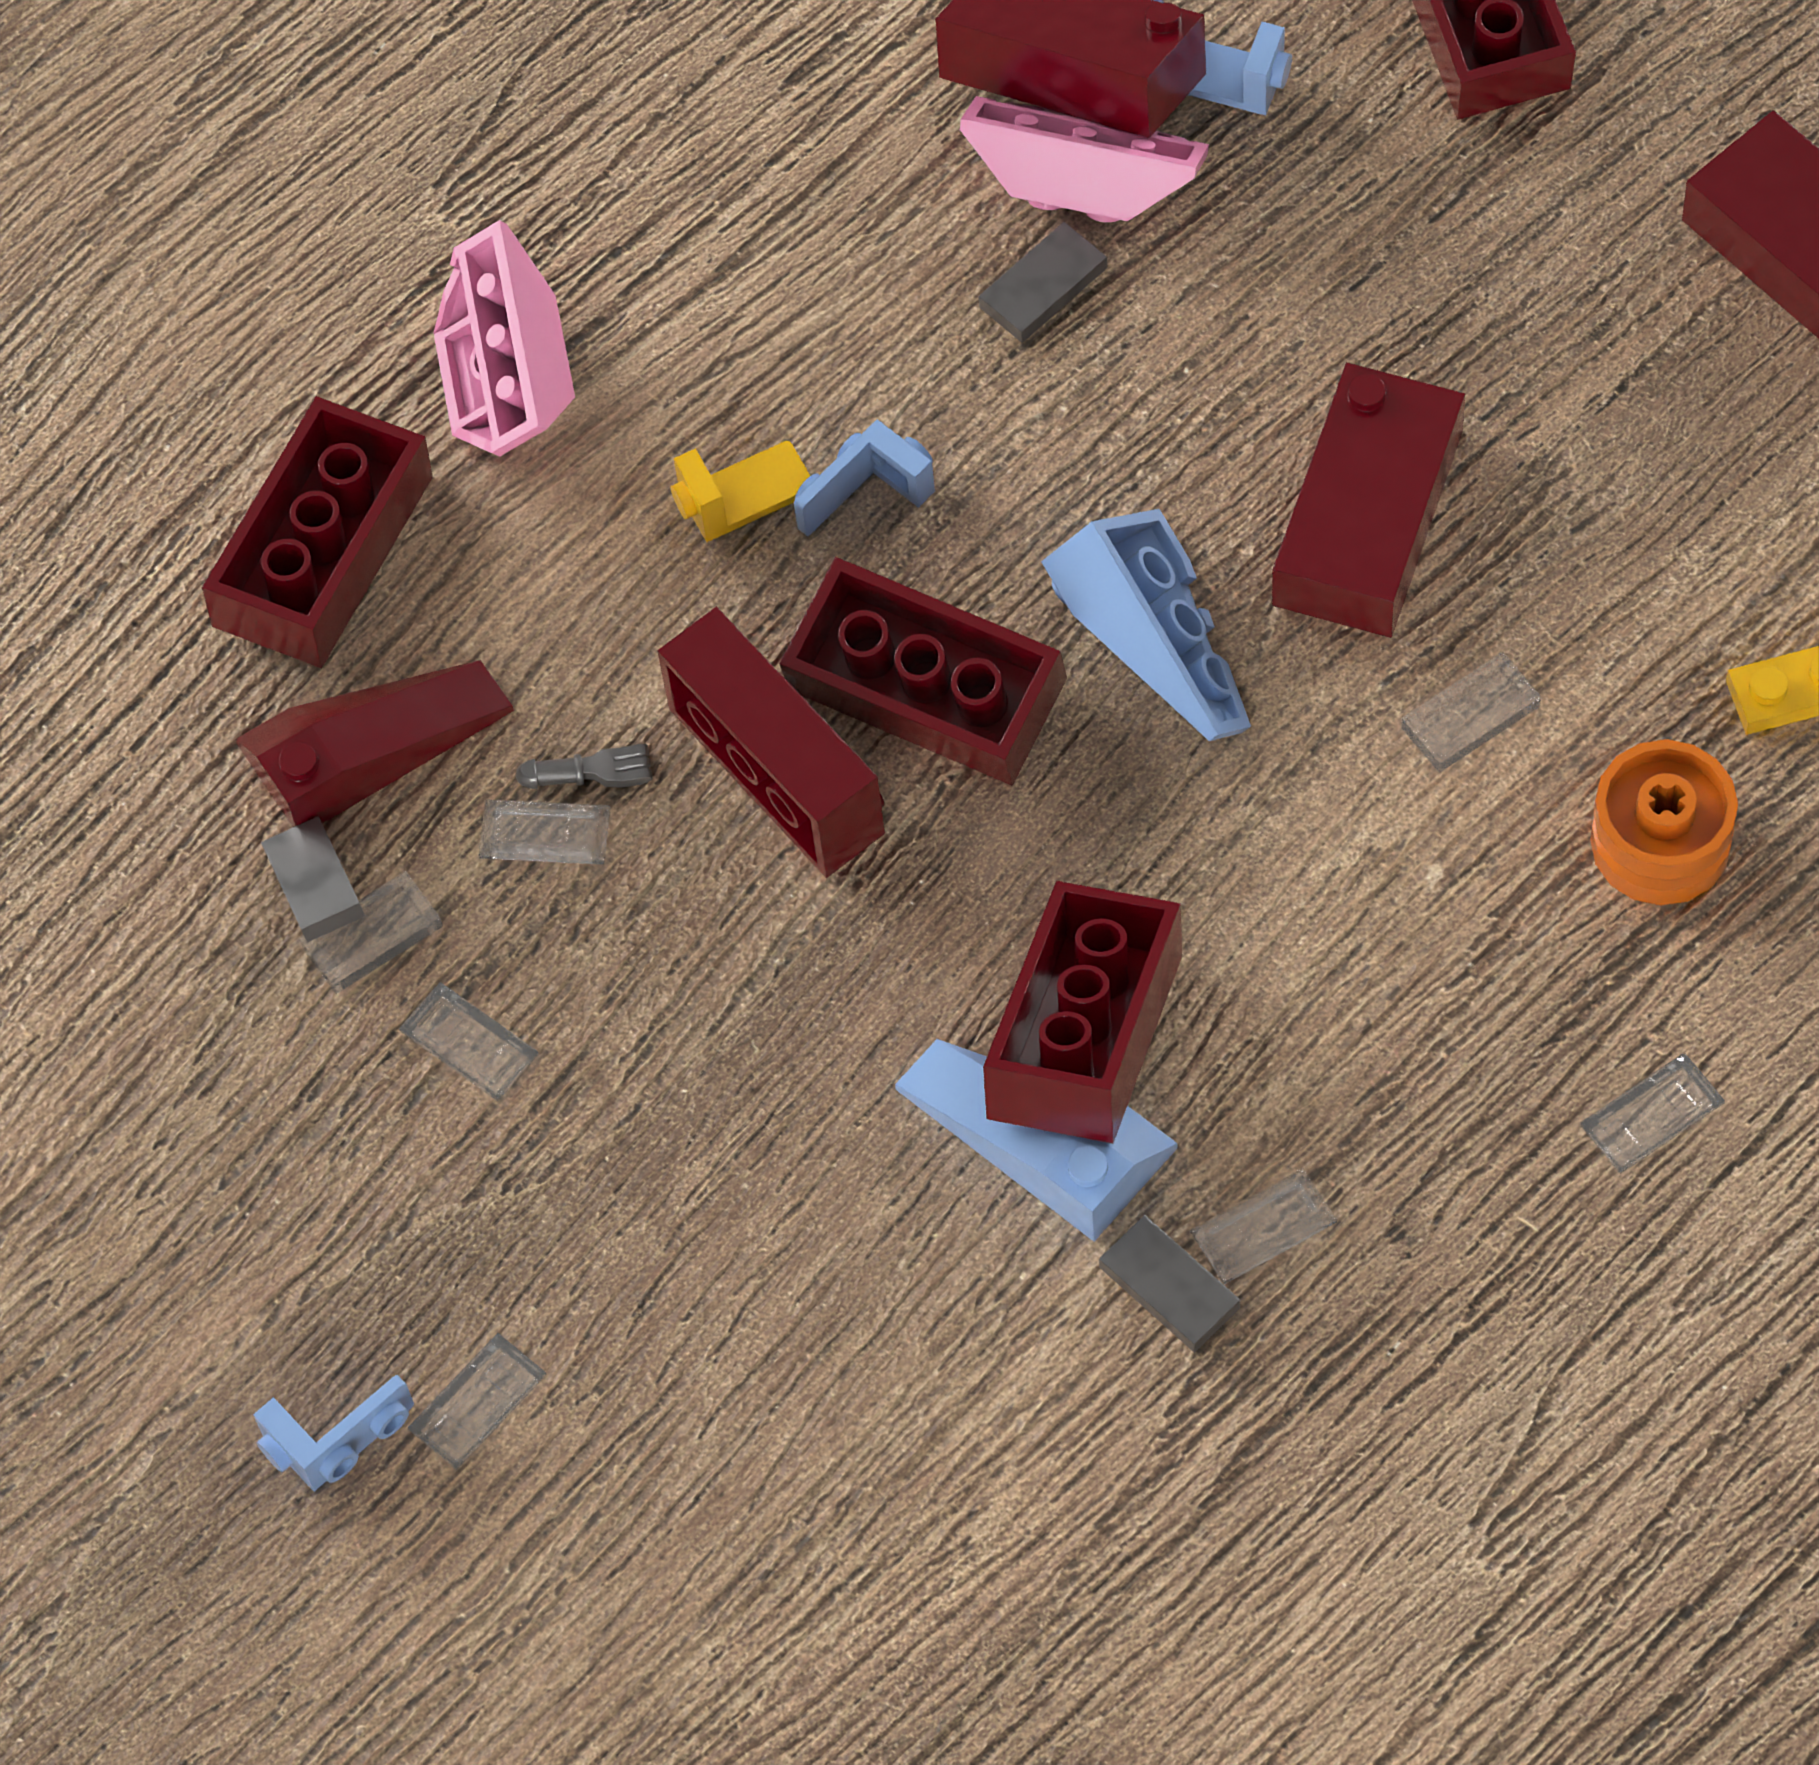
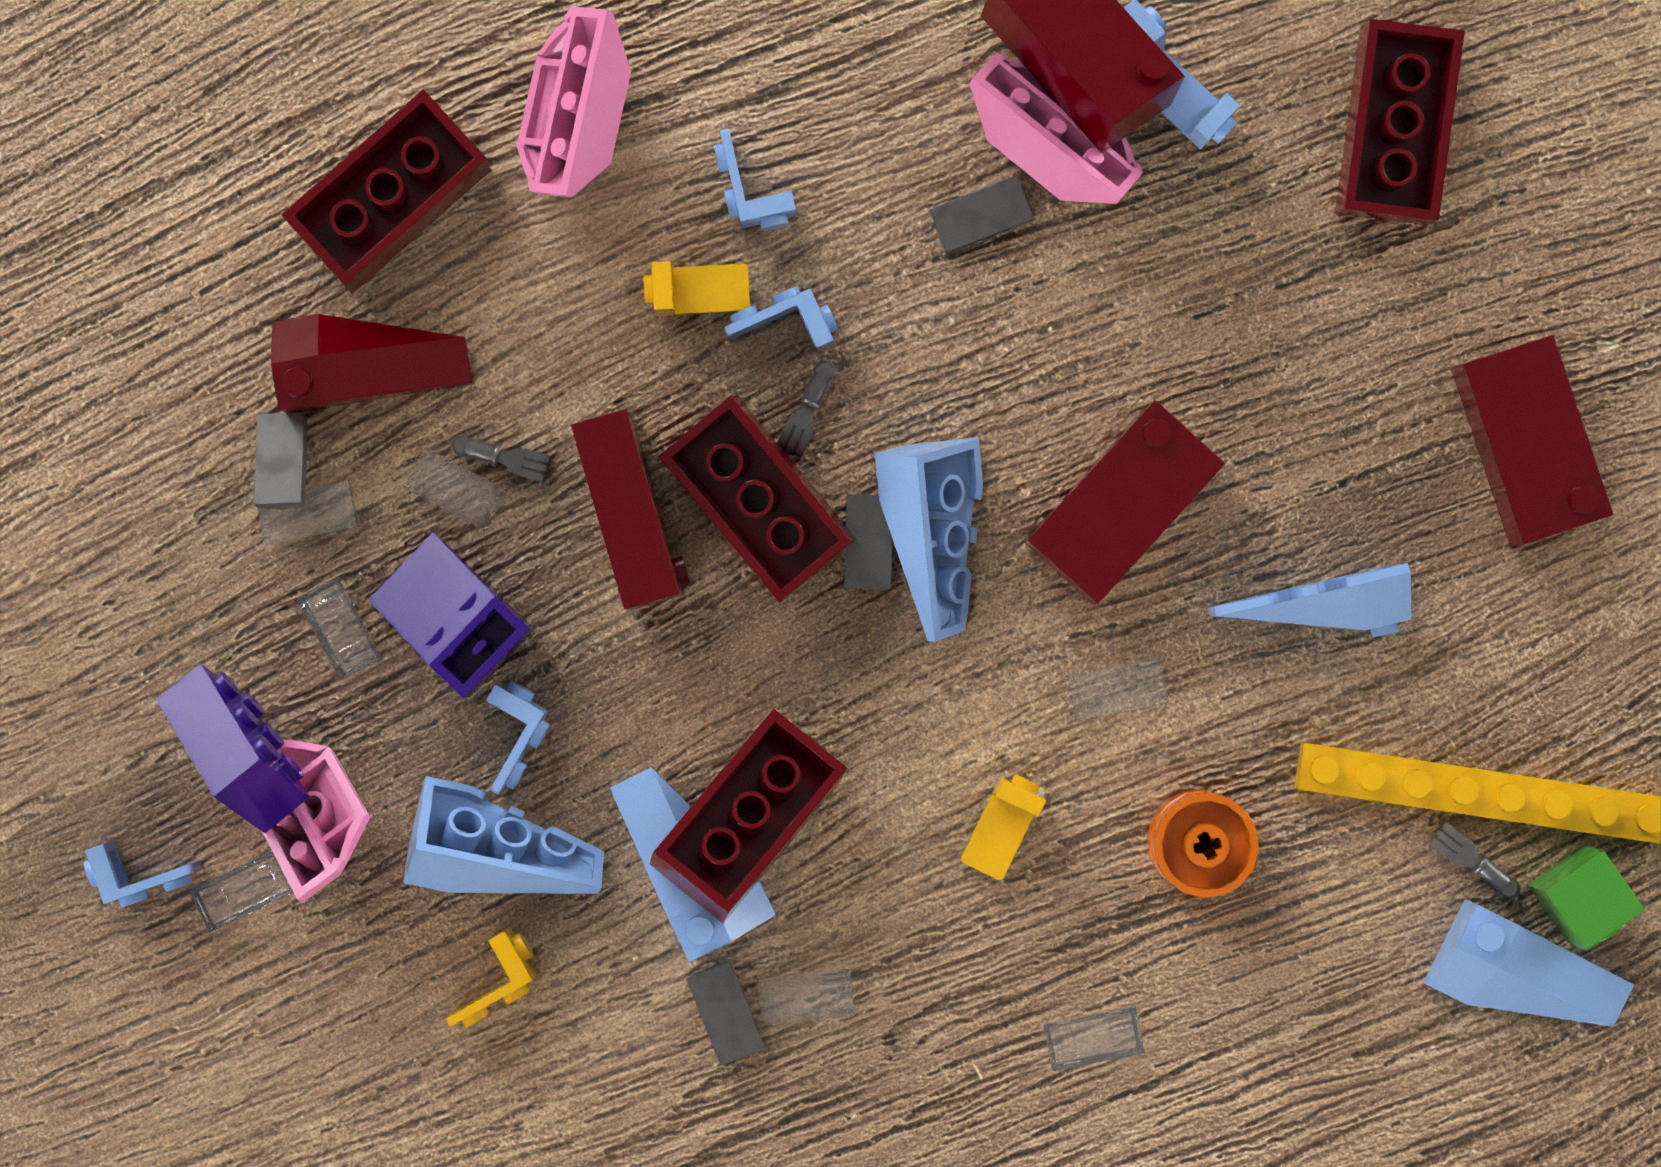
camera: 15 degrees right, 25 degrees up
none -> dark purple brick [156,663,309,833]
none -> bright pink wedge [262,739,370,903]
none -> slope [368,532,535,698]
none -> light blue wedge [403,776,604,894]
none -> yellow bracket [445,926,537,1028]
none -> light blue bracket [486,680,550,795]
none -> light blue bracket [714,128,796,231]
none -> flat silver piece [778,360,835,458]
none -> flat silver tile [844,494,892,589]
none -> yellow bracket [961,774,1046,880]
none -> light blue wedge [1208,563,1412,637]

